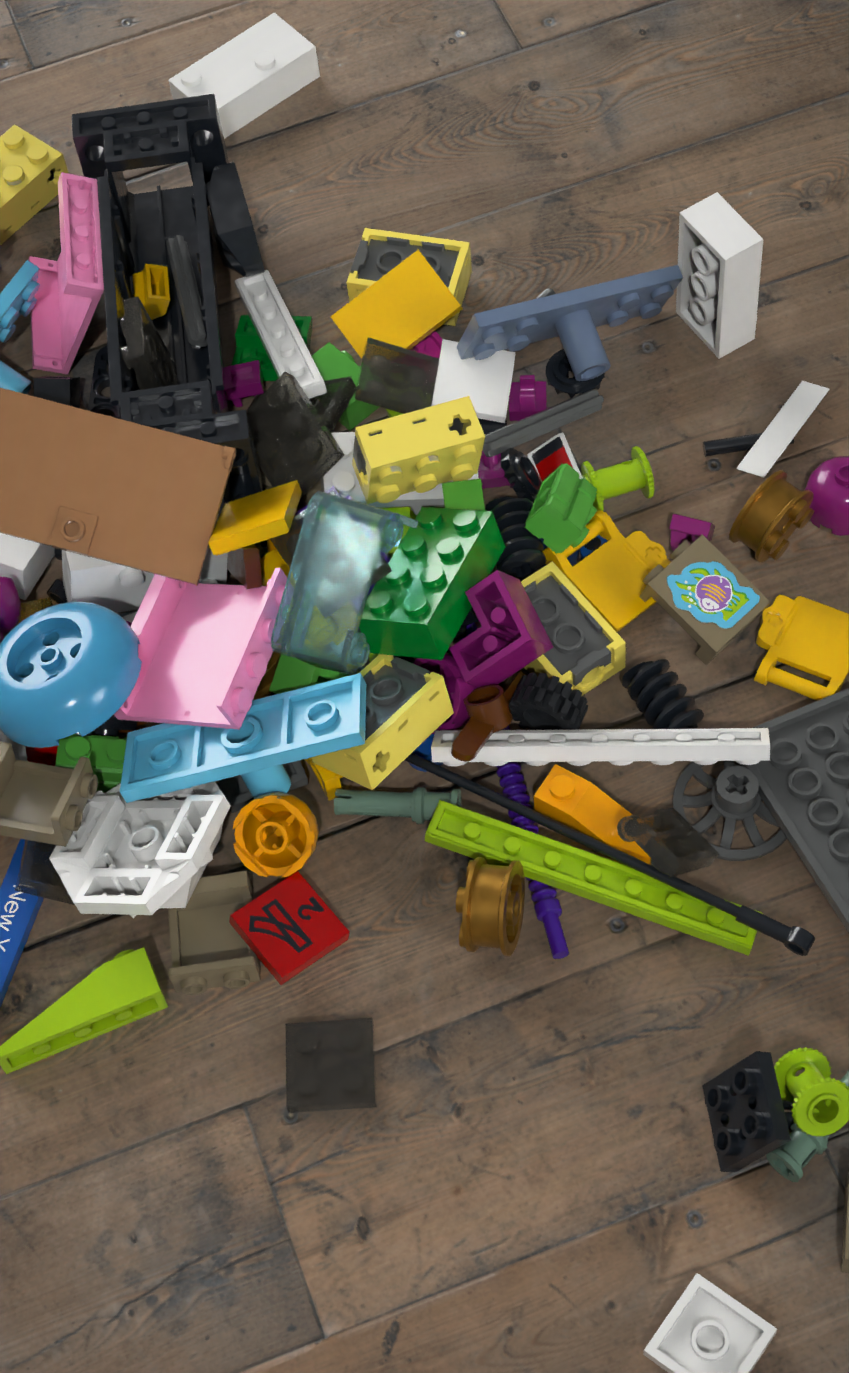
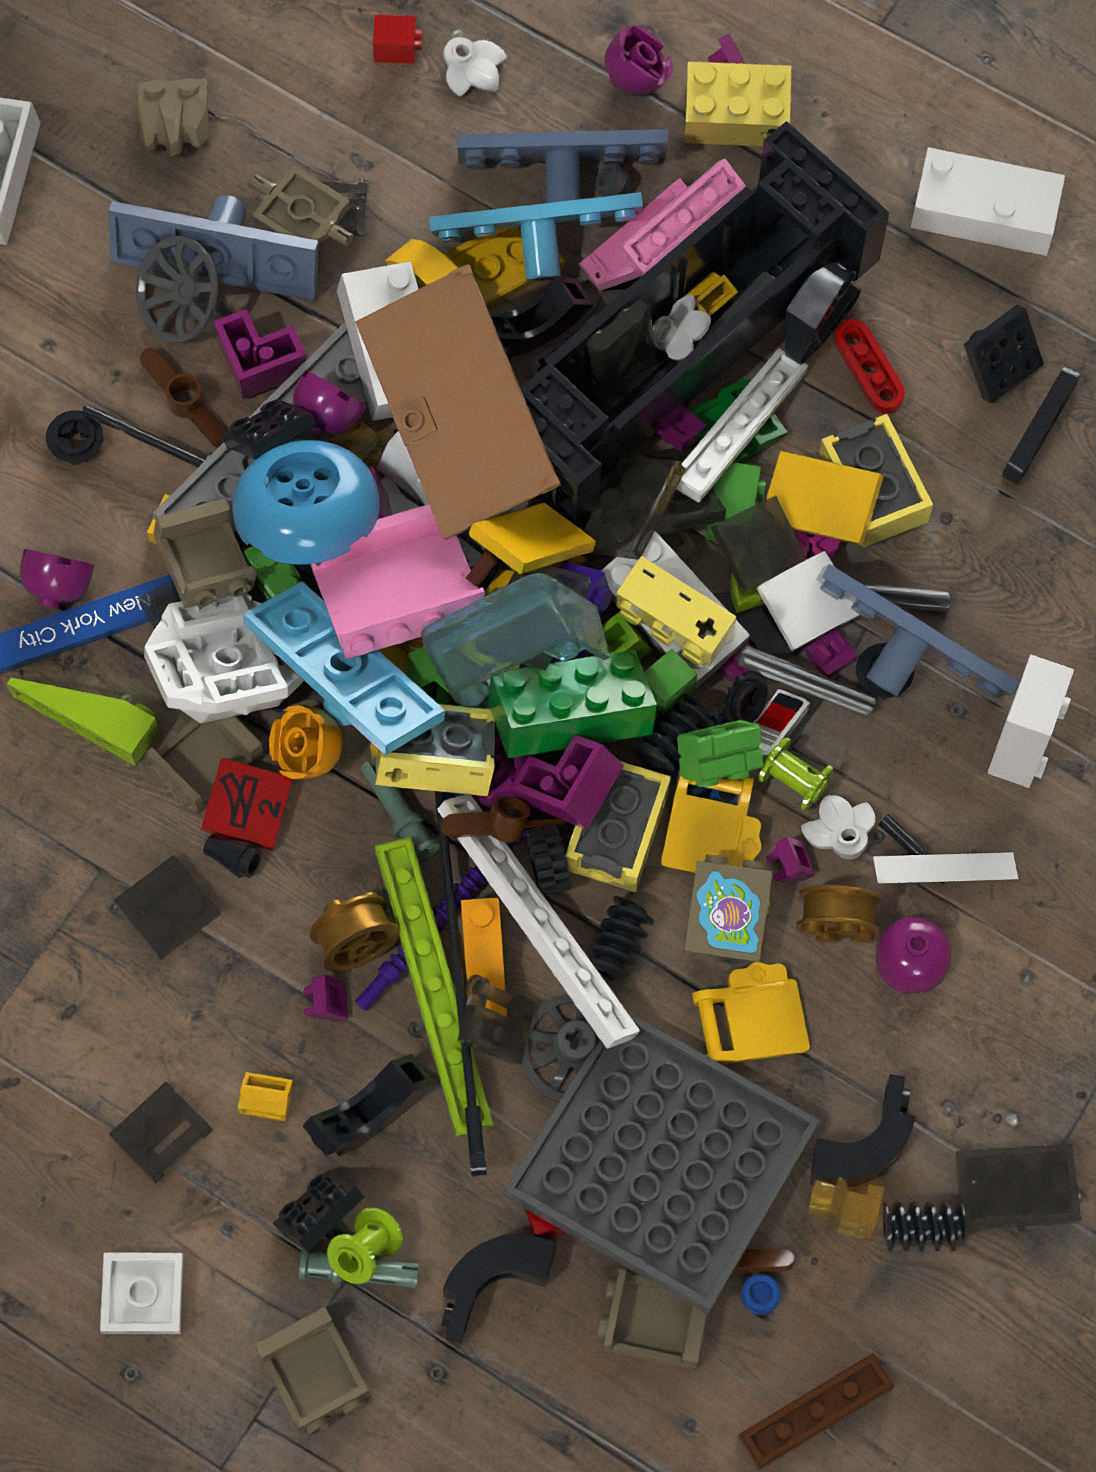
camera: 45 degrees right, 10 degrees up
none -> clear smoke plate [109,1082,213,1184]
none -> black cone [203,834,262,878]
none -> yellow piece [238,1072,293,1122]
none -> black arch [302,1053,435,1157]
none -> magenta tile [303,975,348,1022]
none -> white plate [650,294,711,361]
none -> white plate [801,795,875,860]
none -> red plate [834,319,905,414]
none -> black plate [963,305,1044,403]
none -> black beam [1002,365,1081,485]

